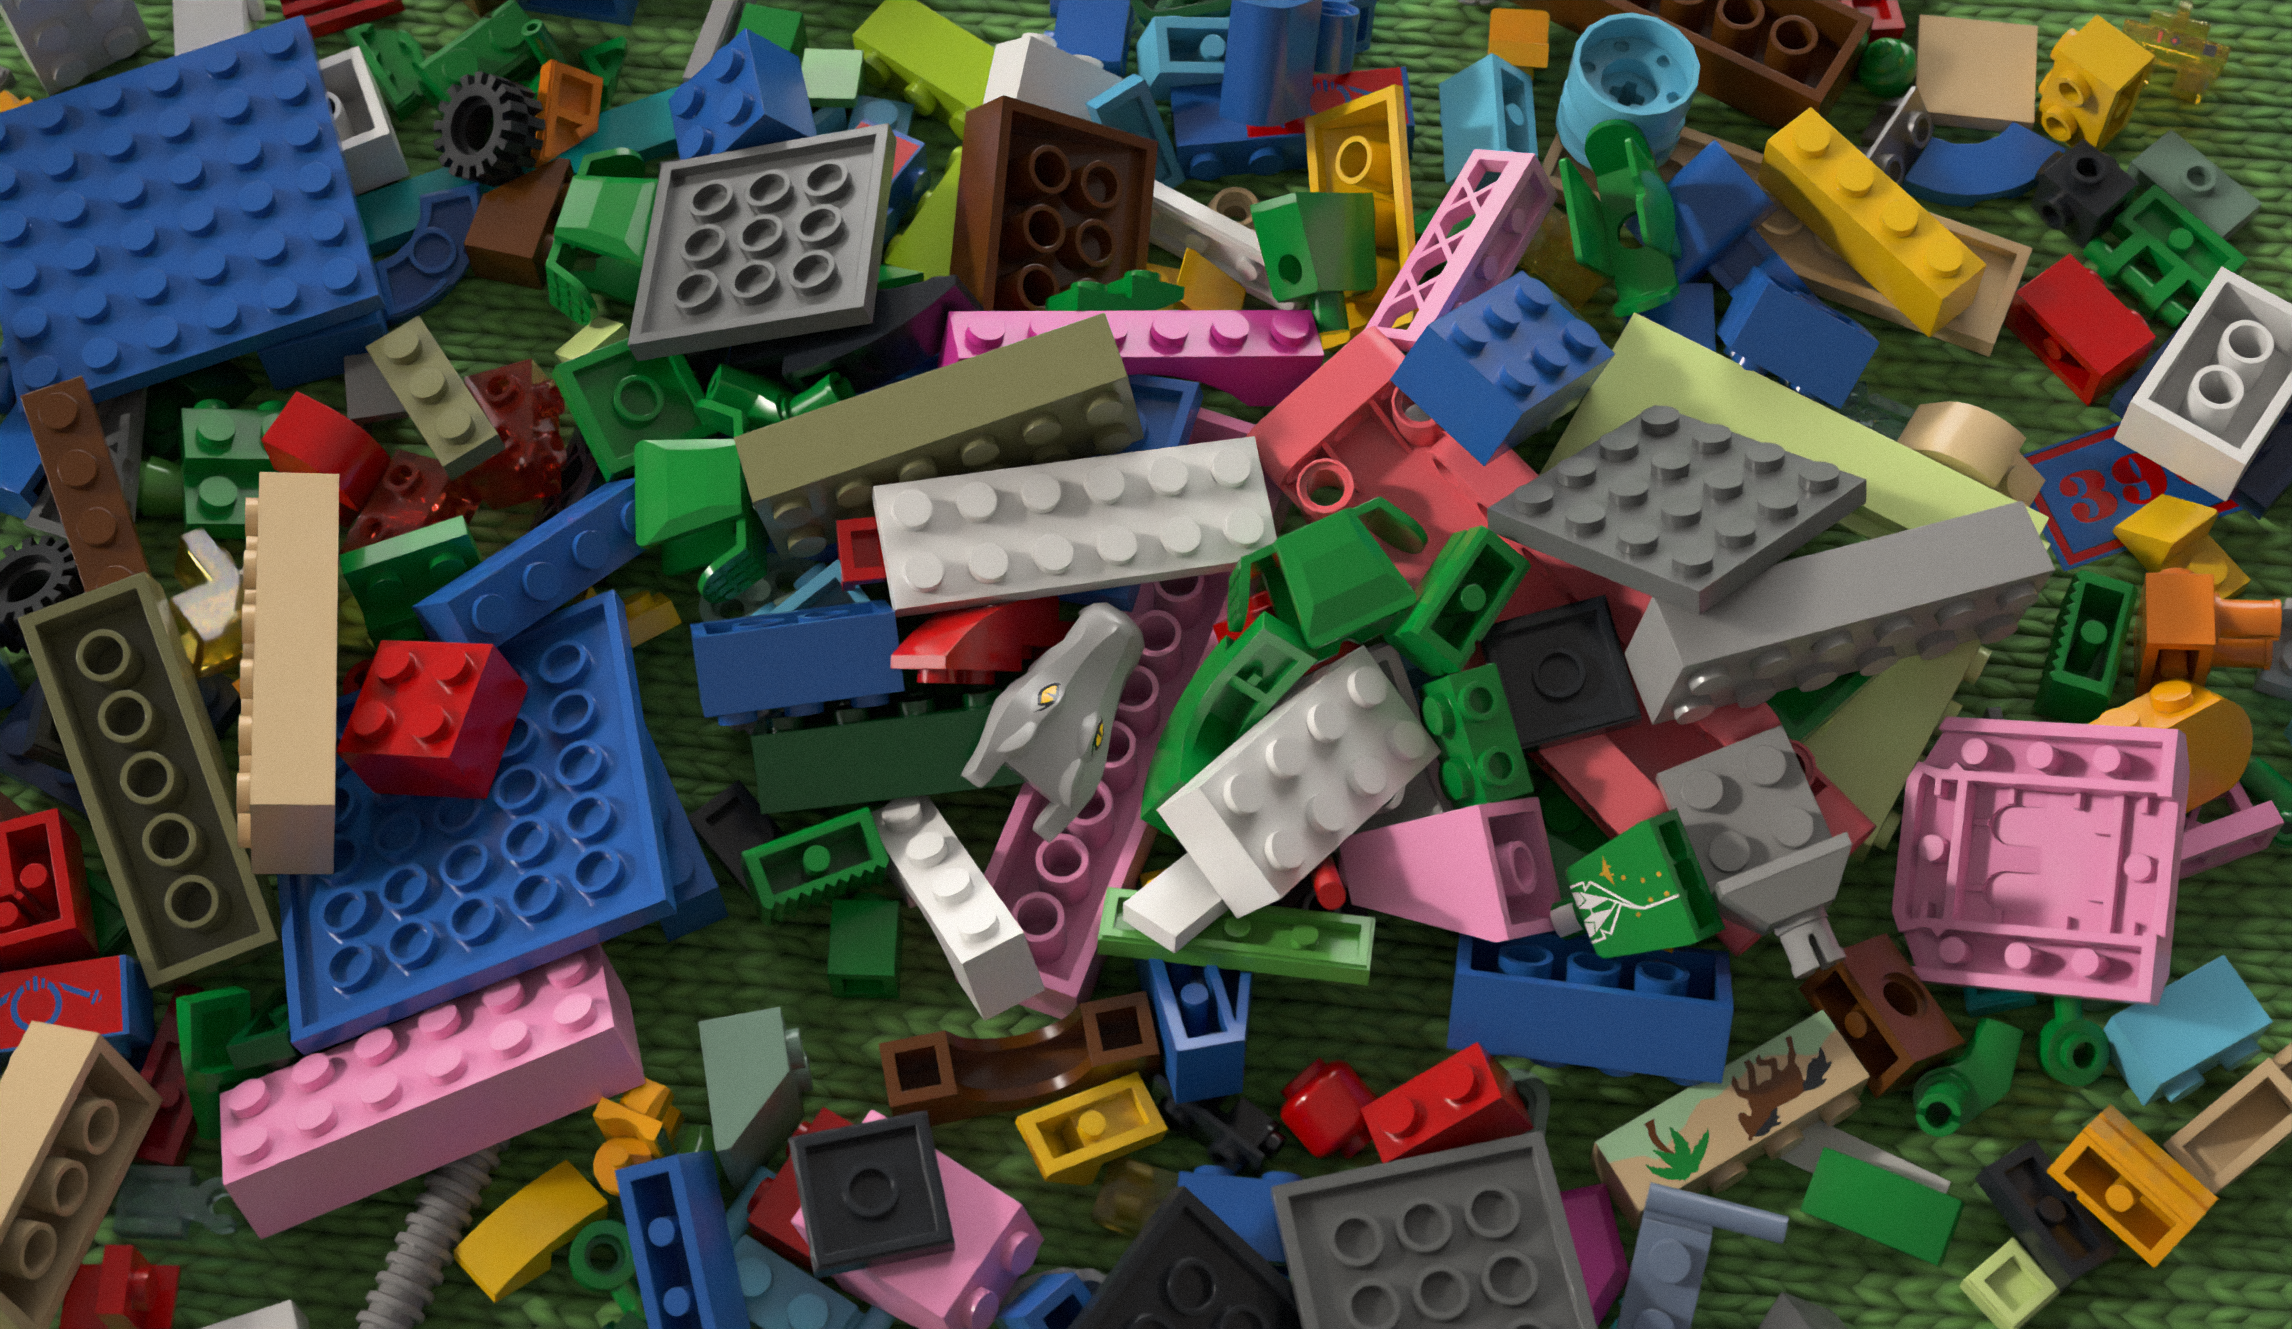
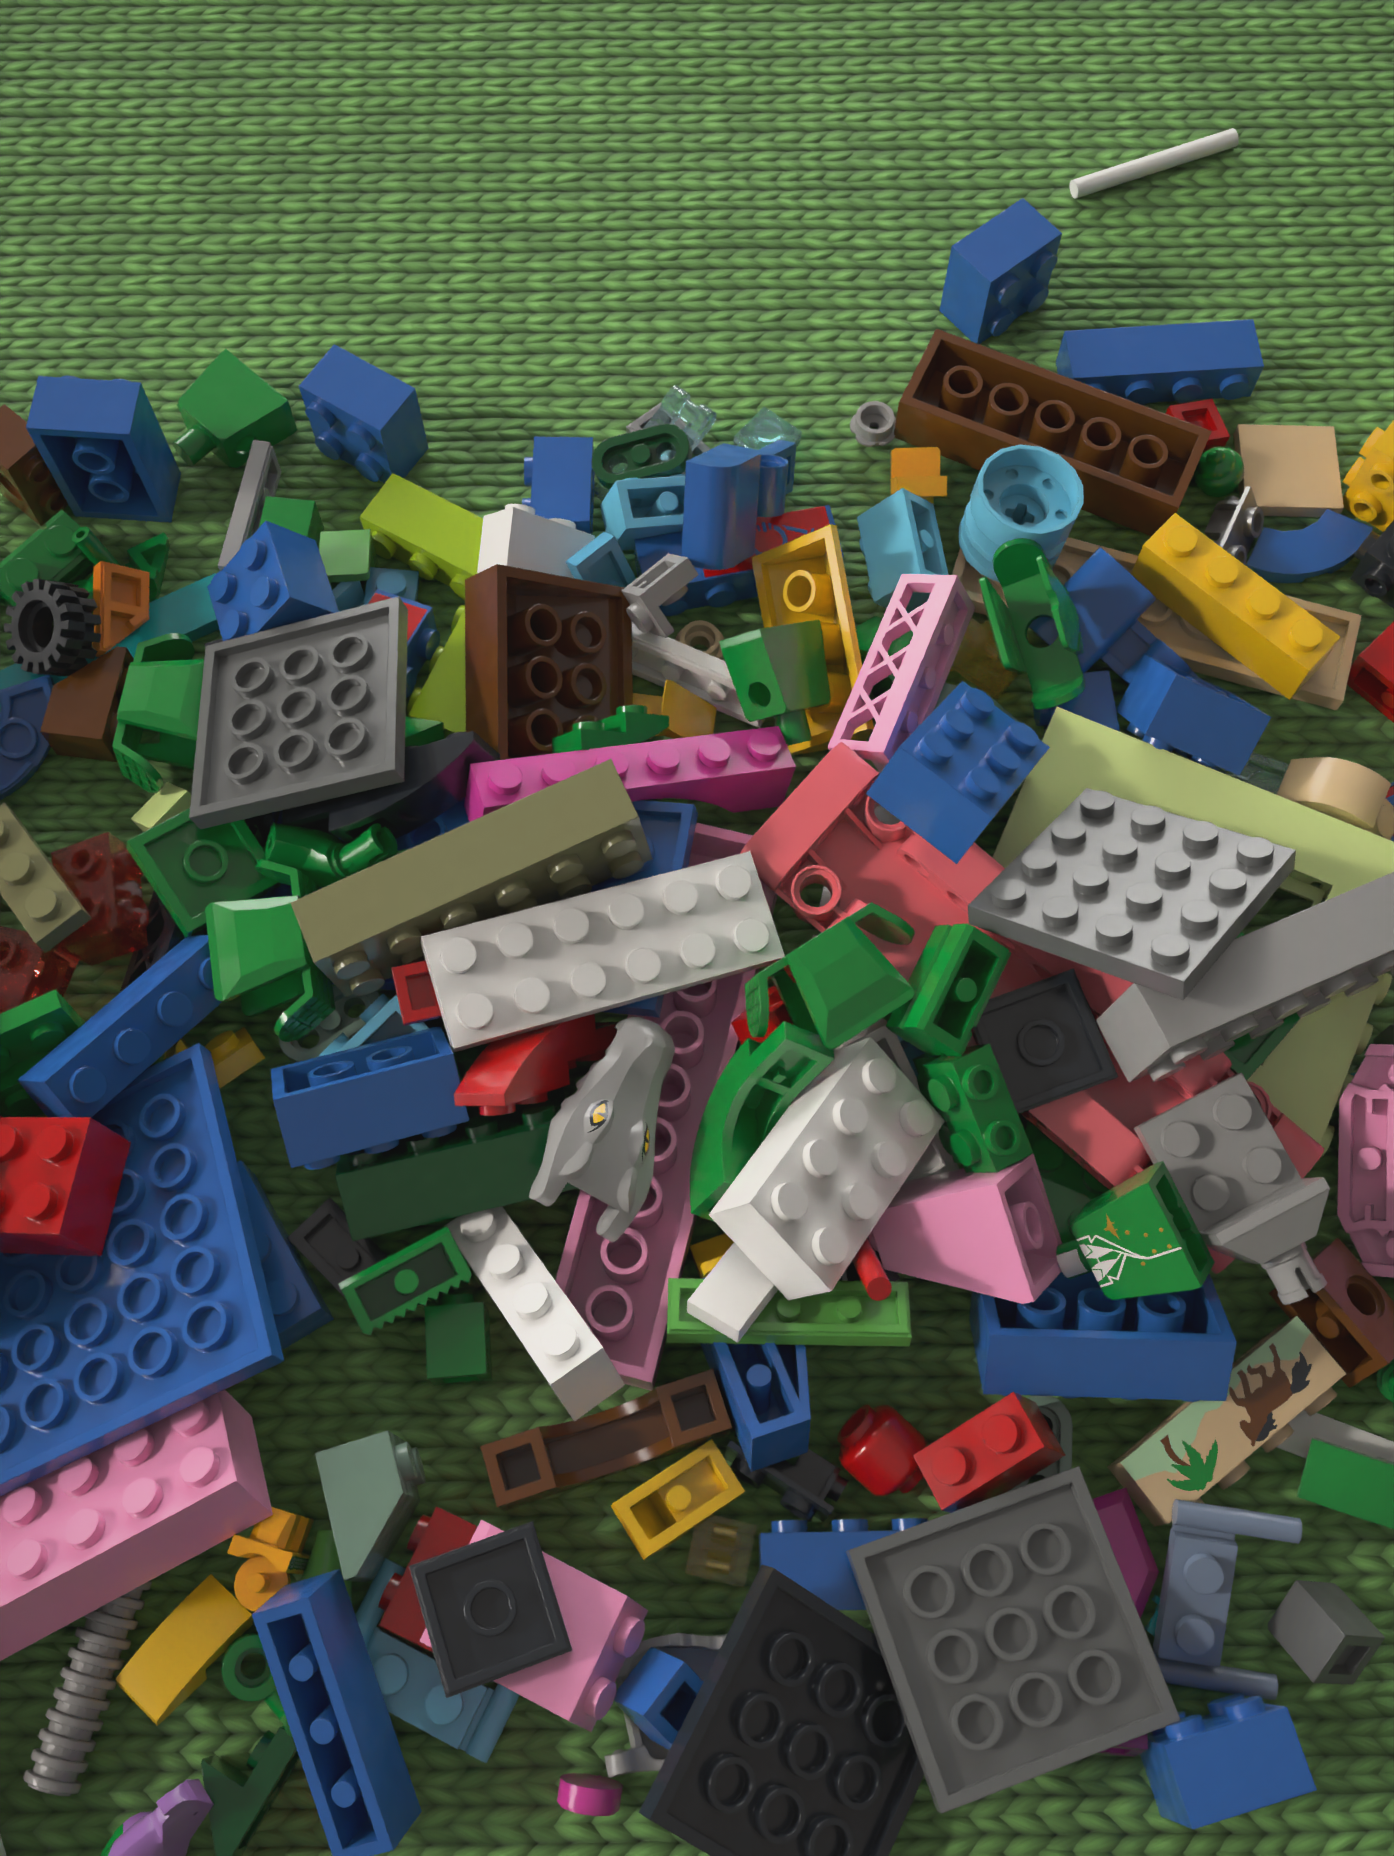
camera: 10 degrees left, 5 degrees up
none -> light grey bracket [621,553,699,638]

